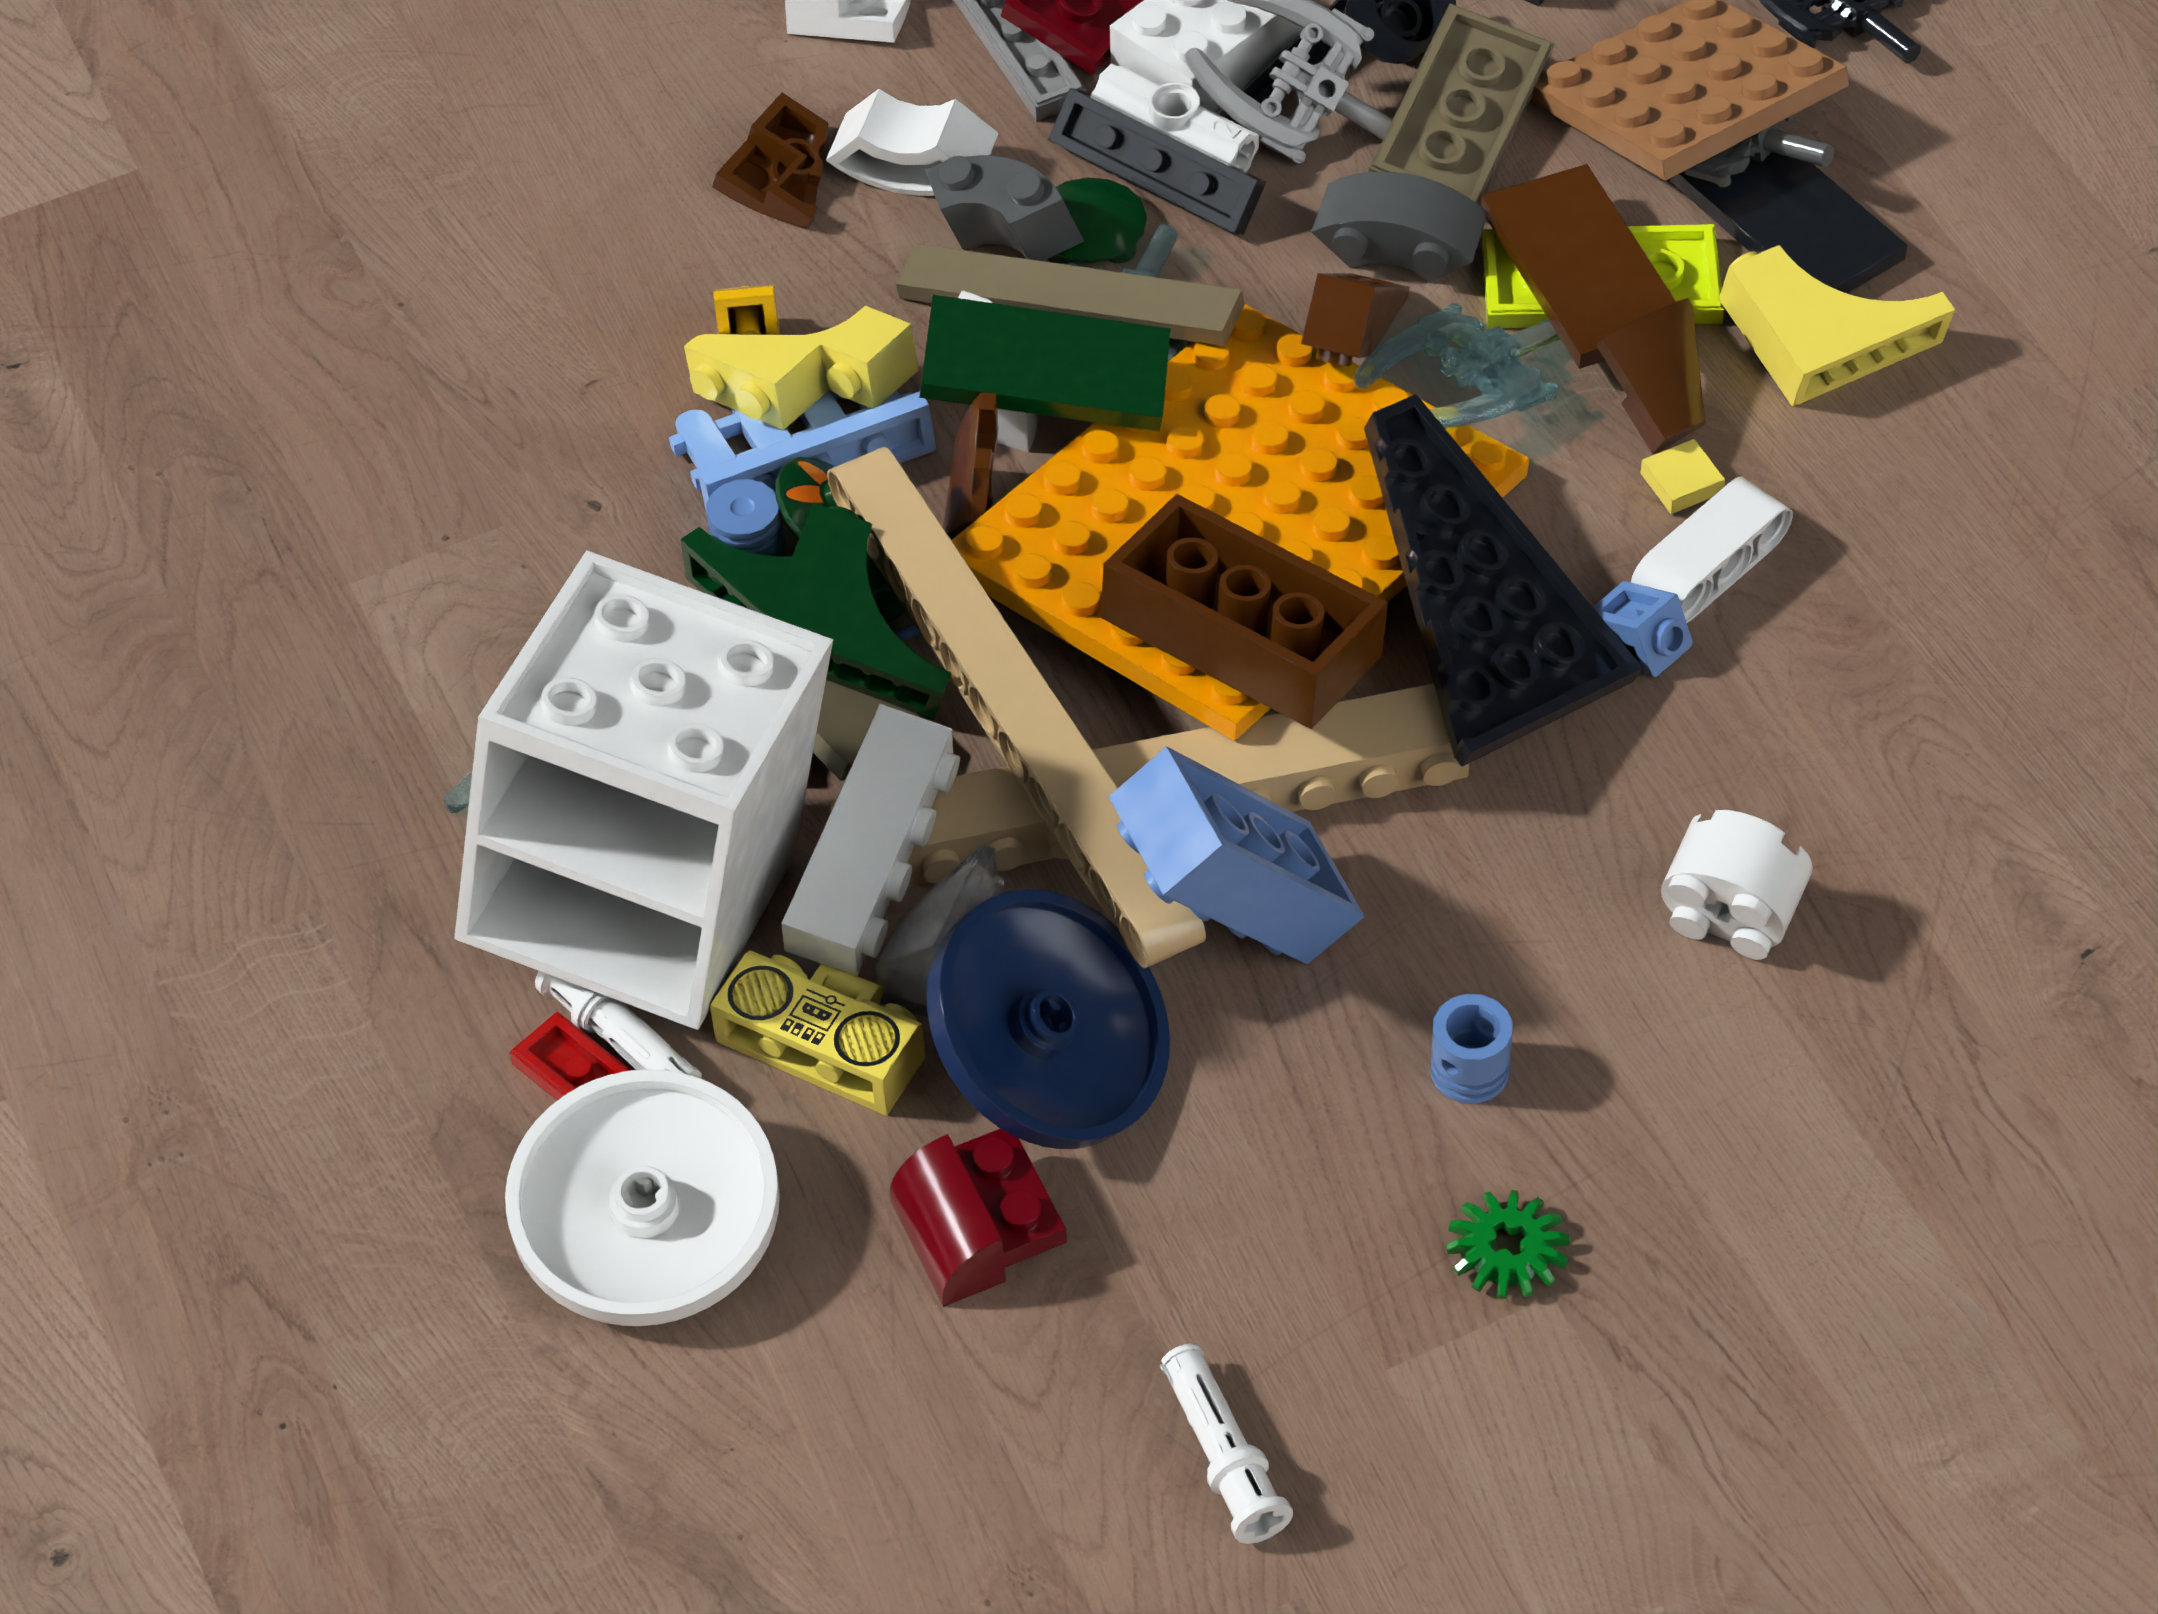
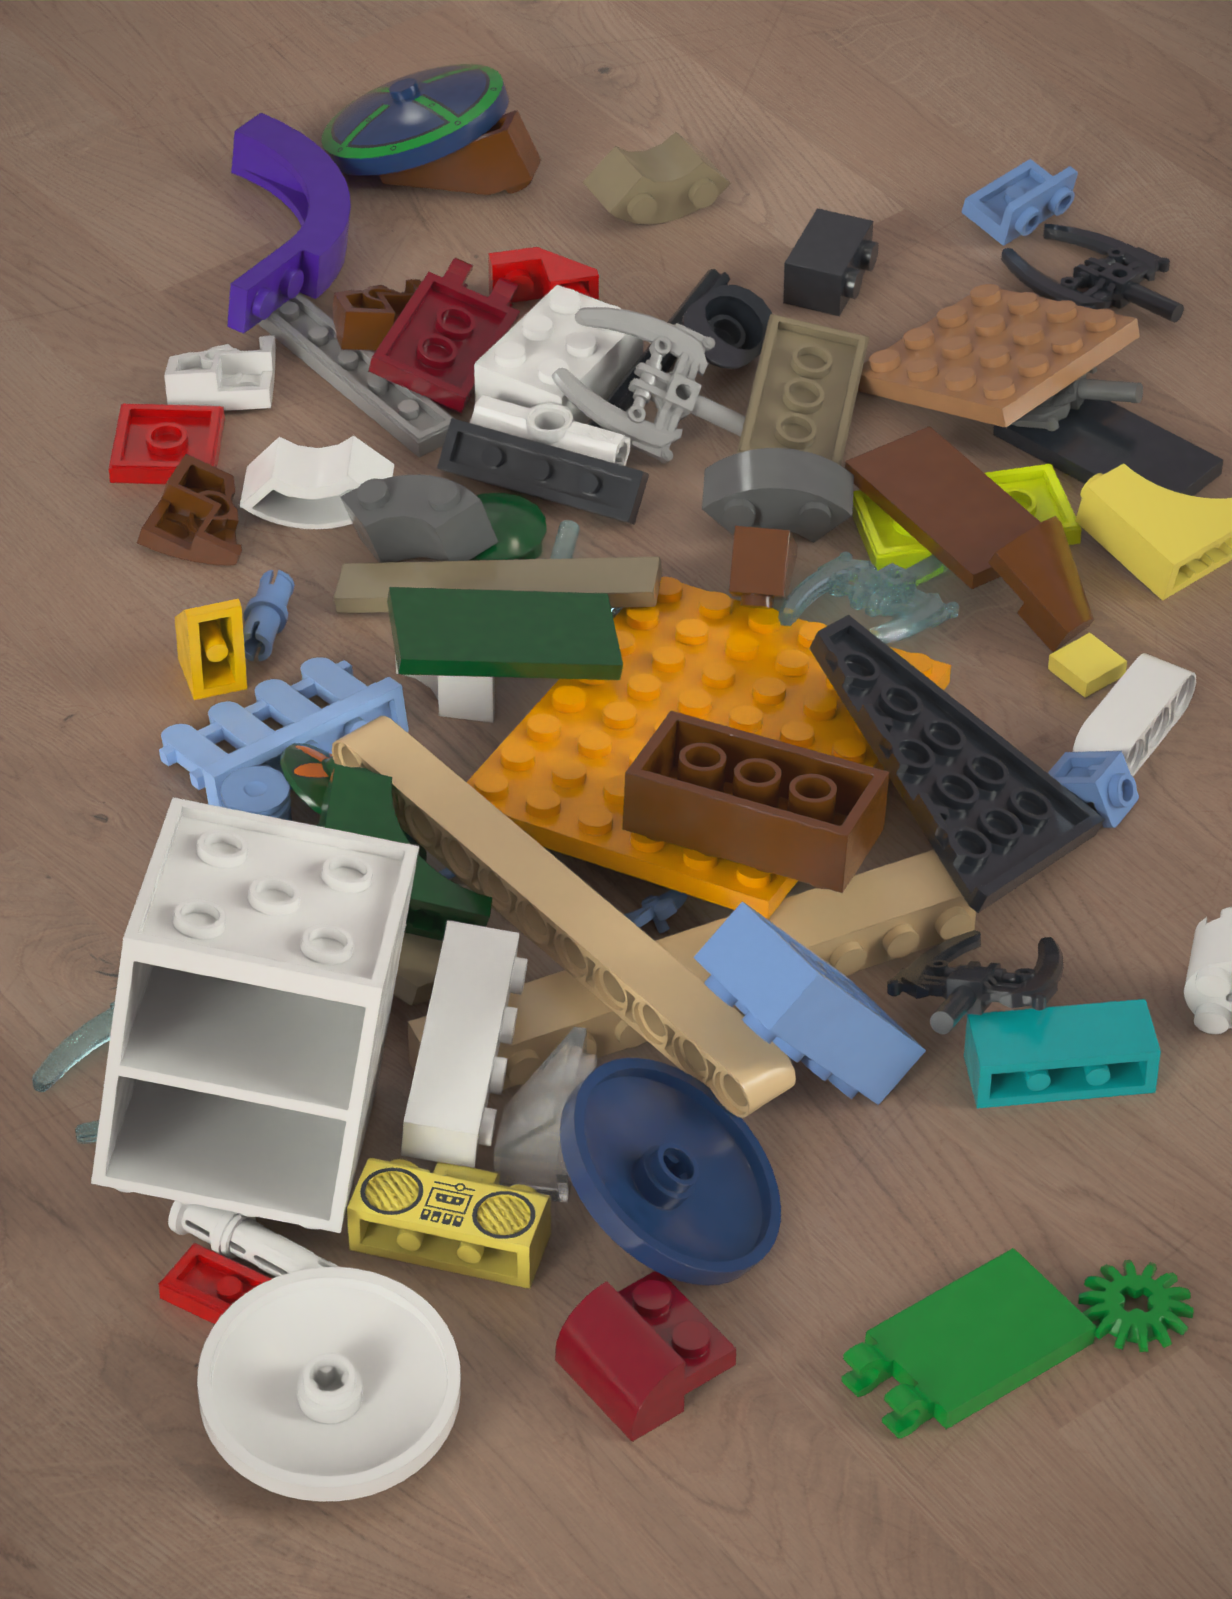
camera: 15 degrees left, 10 degrees down
light yellow arch [684,305,919,430] -> none
reddish brown slope [943,392,999,540] -> none
white pin [1160,1343,1293,1544] -> none
medium blue piece [1431,994,1513,1104] -> none
none -> red tile [109,403,225,484]
none -> medium blue pin [243,570,294,661]
none -> medium blue plant [623,890,688,933]
none -> green tile [841,1248,1096,1439]
none -> black bar [887,930,1064,1034]
none -> teal brick [964,999,1161,1109]

